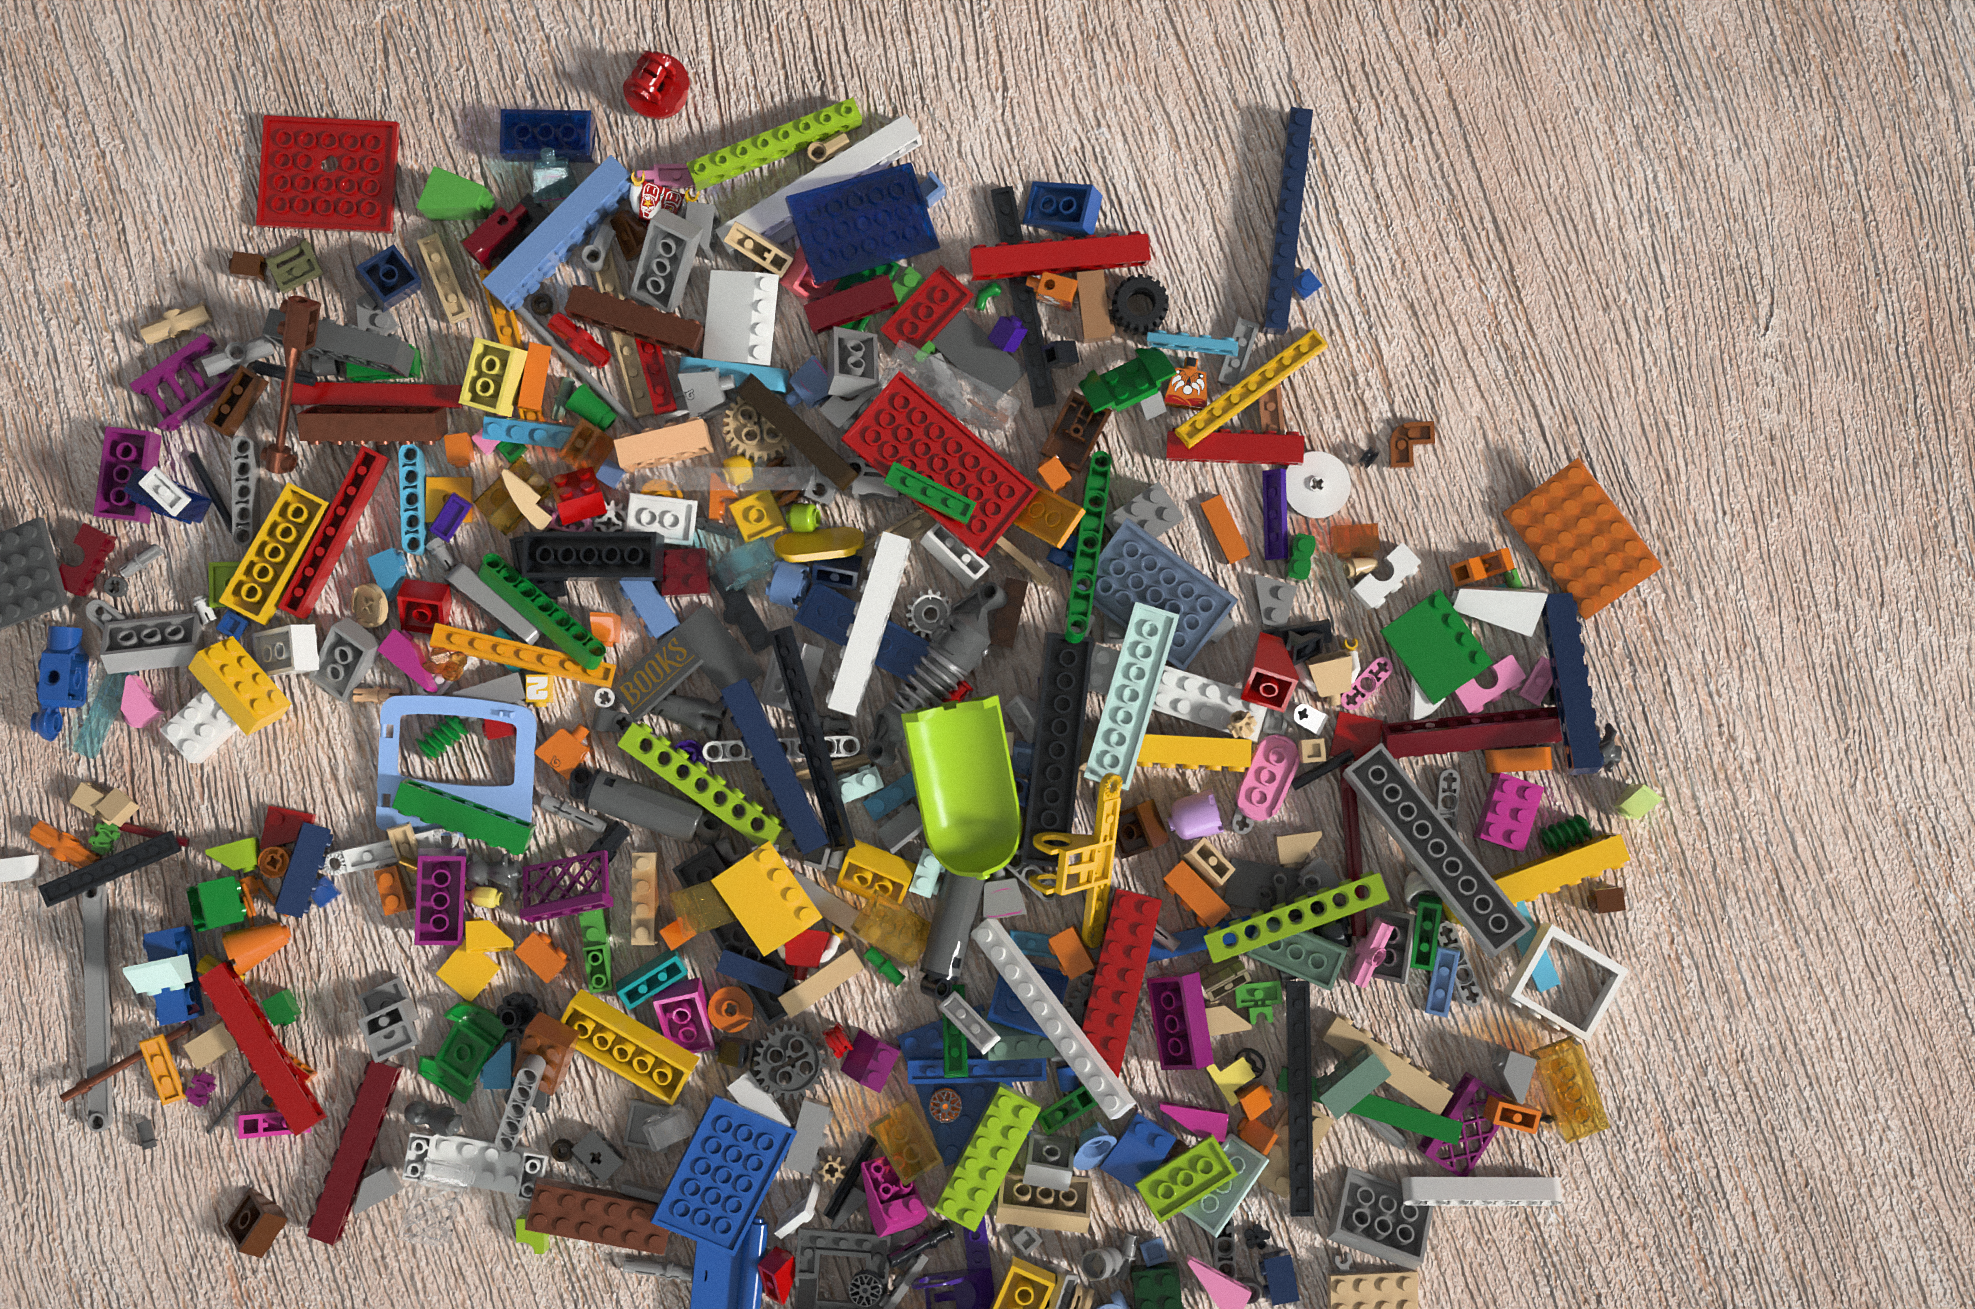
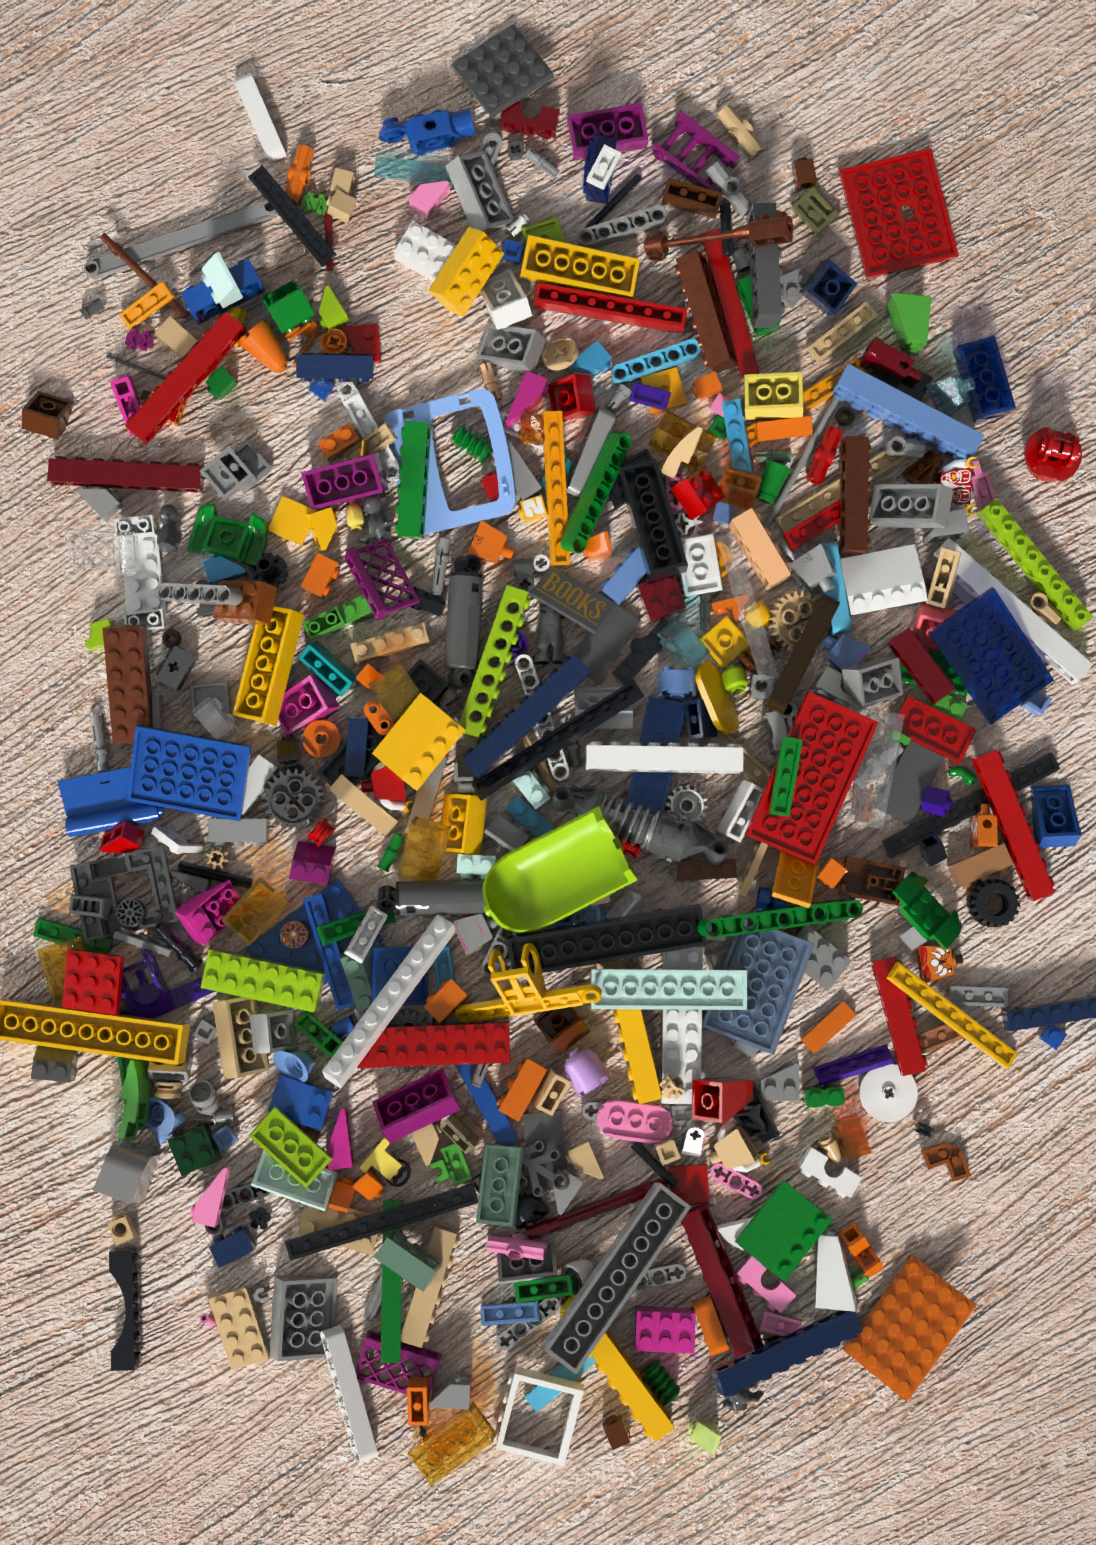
camera: 75 degrees right, 0 degrees up
medium azure plate [1147,330,1239,356] -> none
lime brick [1203,870,1390,963] -> none
none -> orange plate [364,700,395,736]

